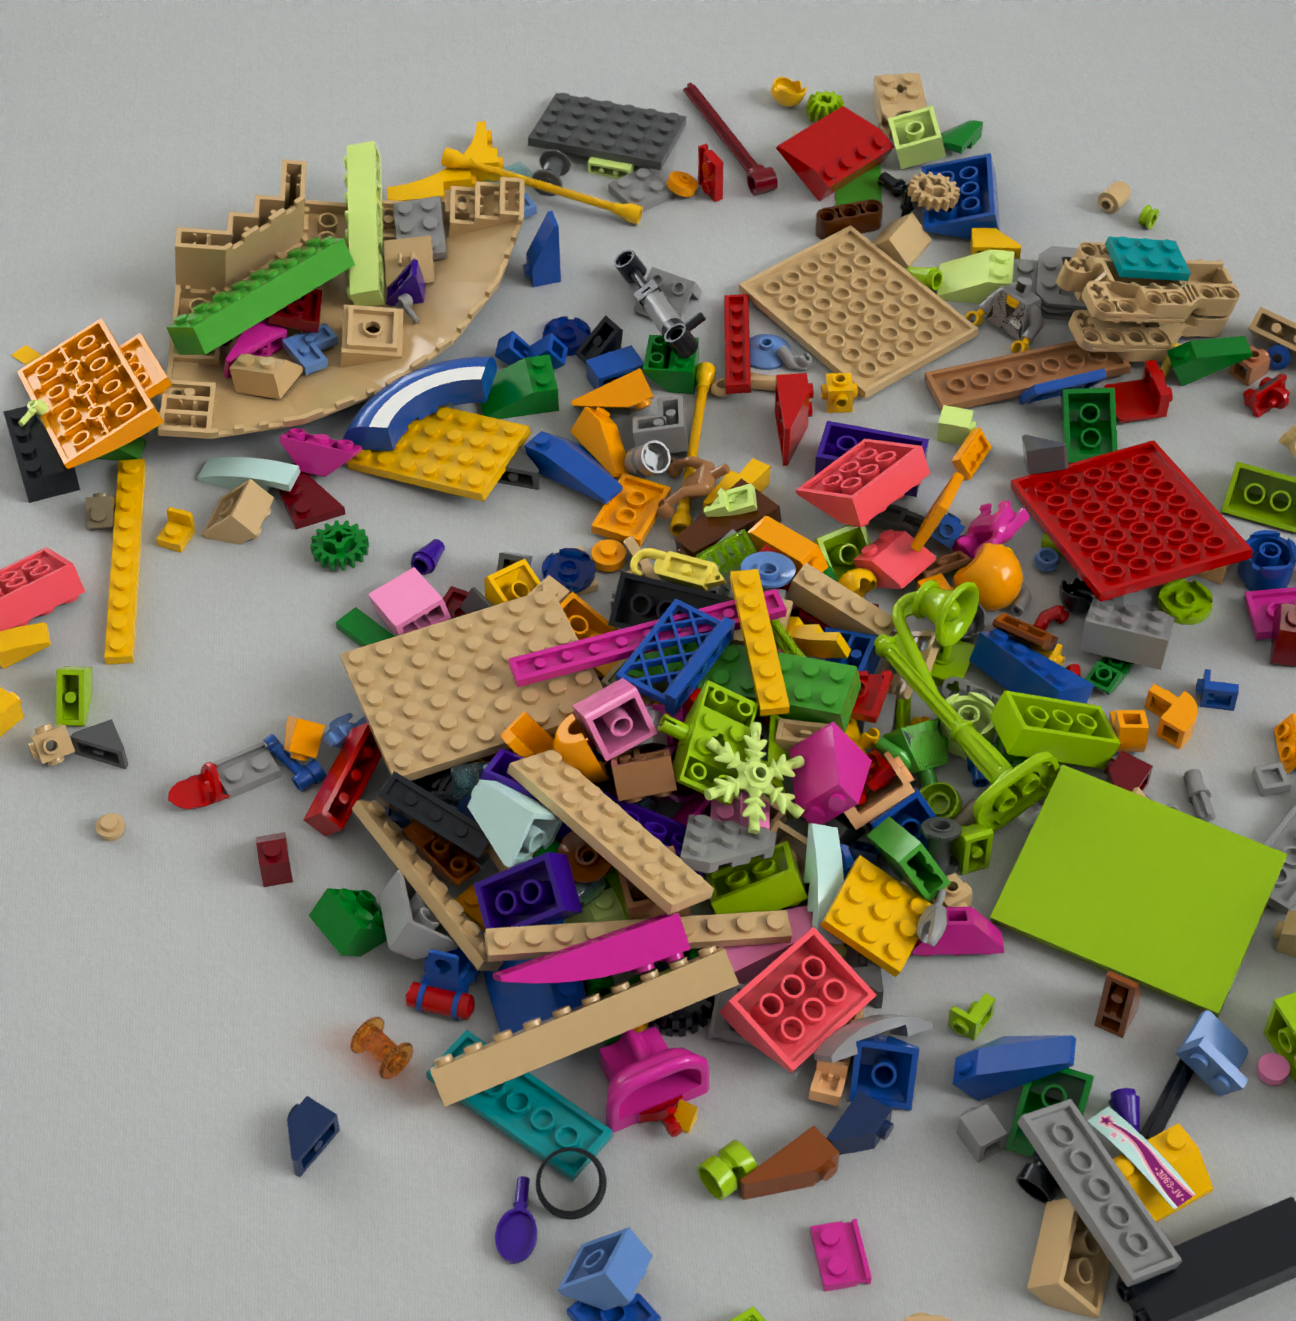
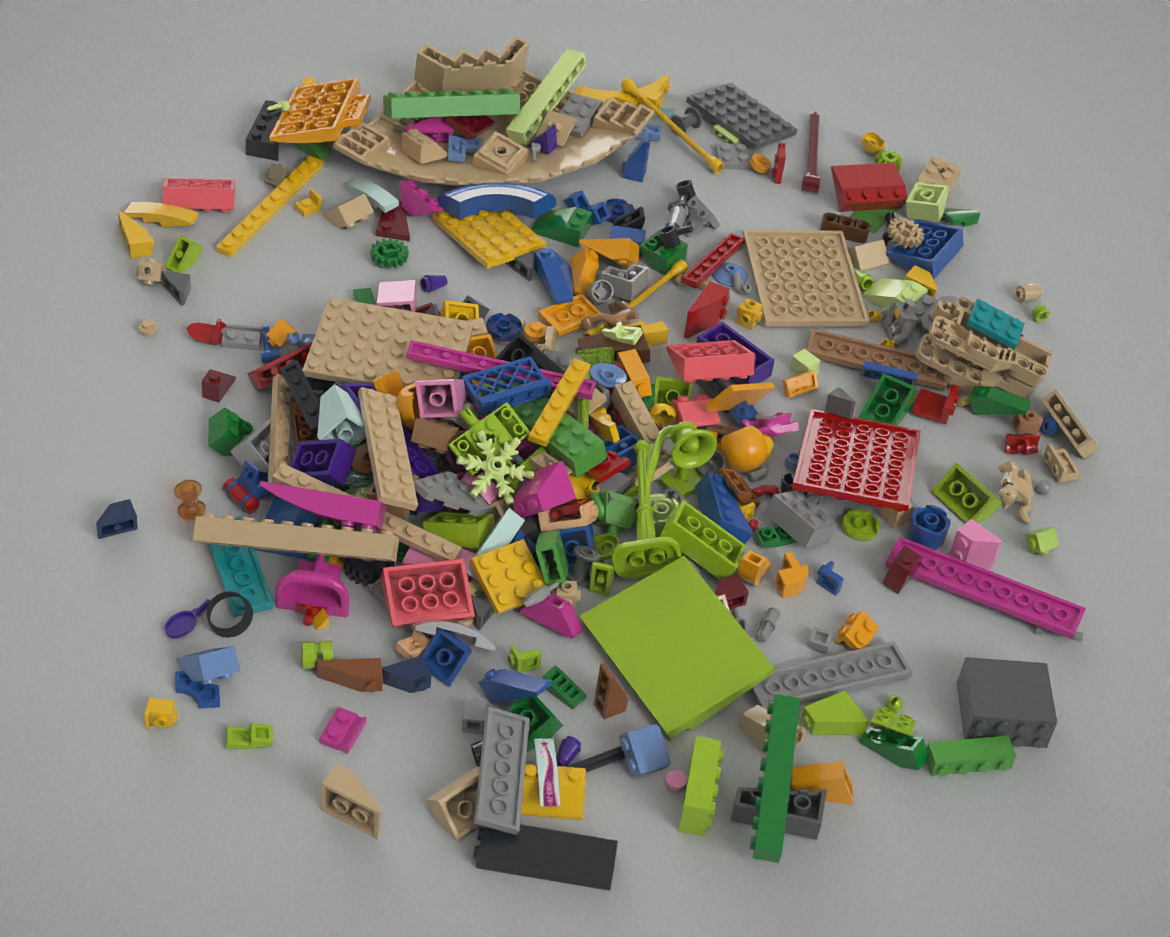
camera: 25 degrees right, 5 degrees down
light yellow plate [630,548,727,591] -> none
none -> green slope [542,666,587,709]

